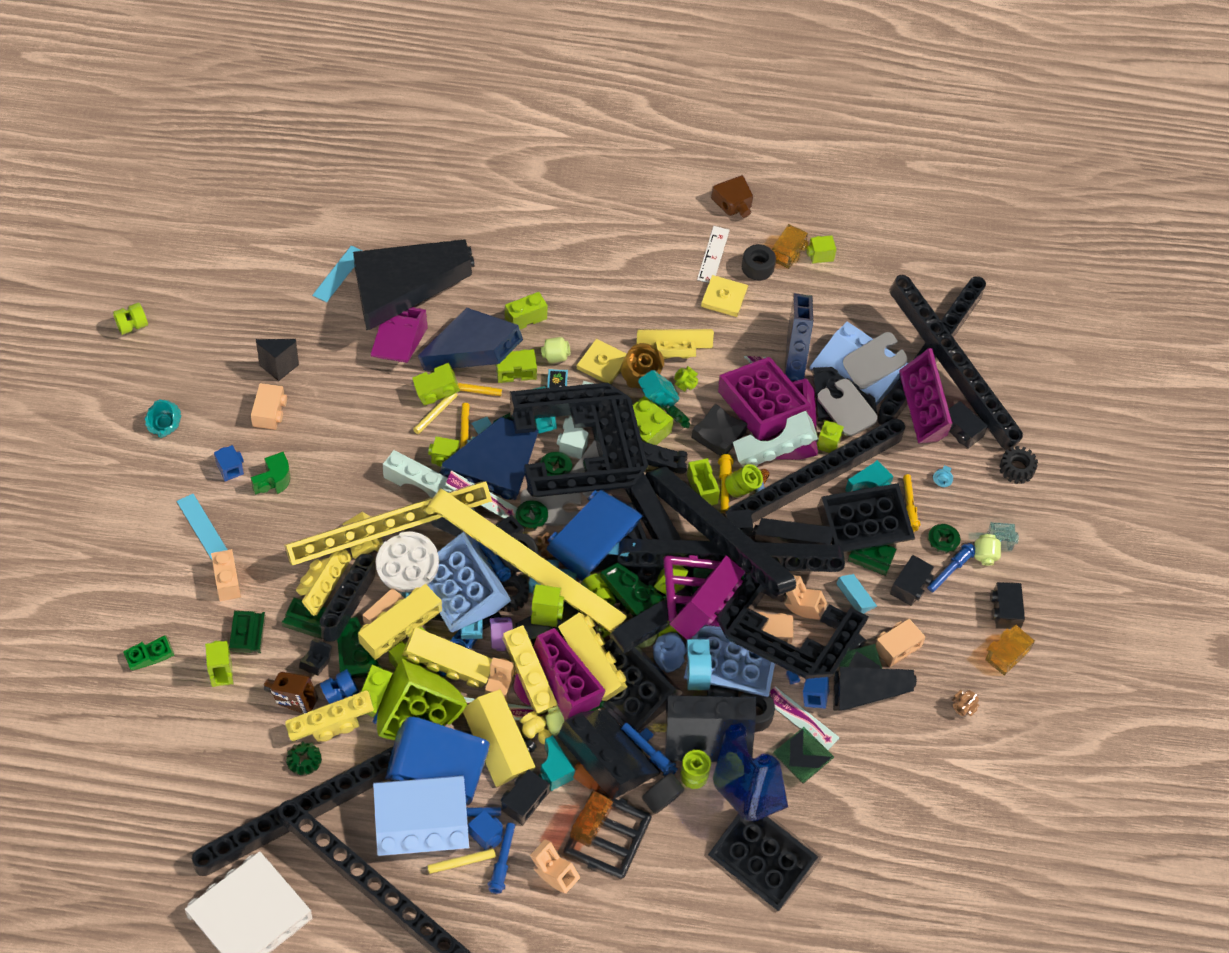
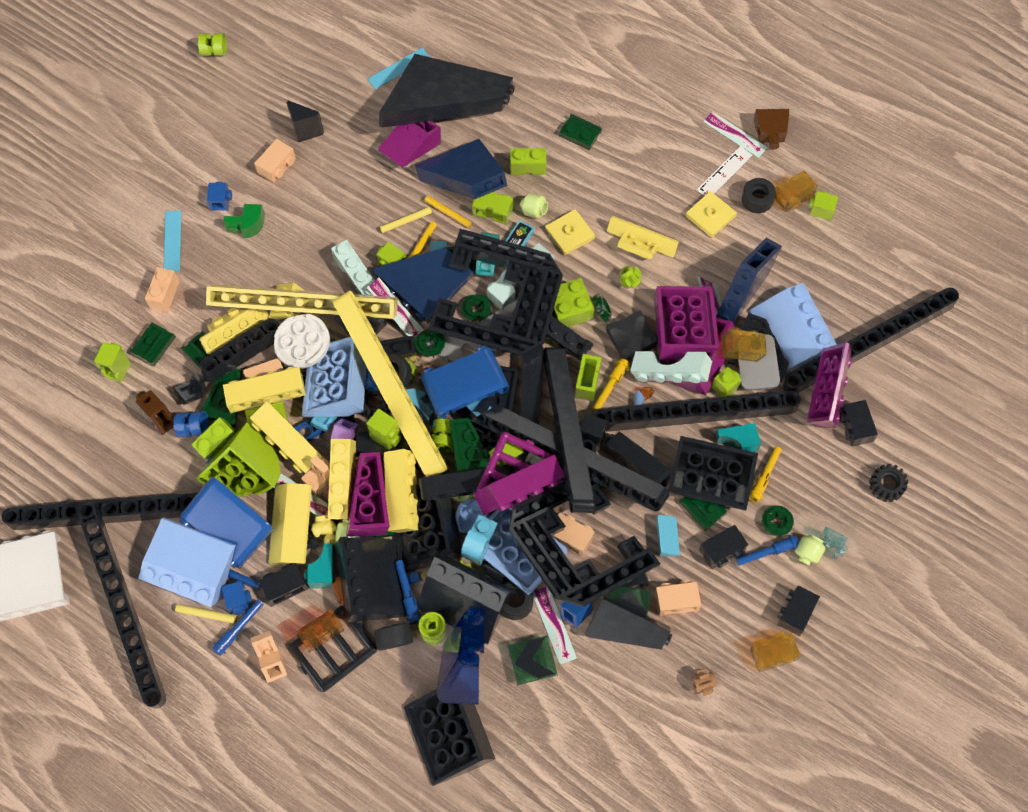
camera: 35 degrees right, 10 degrees up
green slope [123,635,175,670] -> none
teal hair [145,399,182,438] -> none
light yellow bracket [285,691,374,742] -> none
dark green gear [286,741,322,775] -> none
lime brick [412,363,460,406] -> none
pearl gold brick [621,343,664,389] -> none
teal brick [638,370,680,410] -> none
lime wheel [725,464,763,498] -> none
light nougat brick [784,575,827,620] -> none
light grey piece [843,332,907,389] -> none
black beam [889,274,1023,450] -> none
medium azure plate [933,465,953,487] -> none
none -> dark green plate [559,114,602,150]
none -> sticker [703,111,768,158]
none -> clear yellow brick [722,328,767,362]

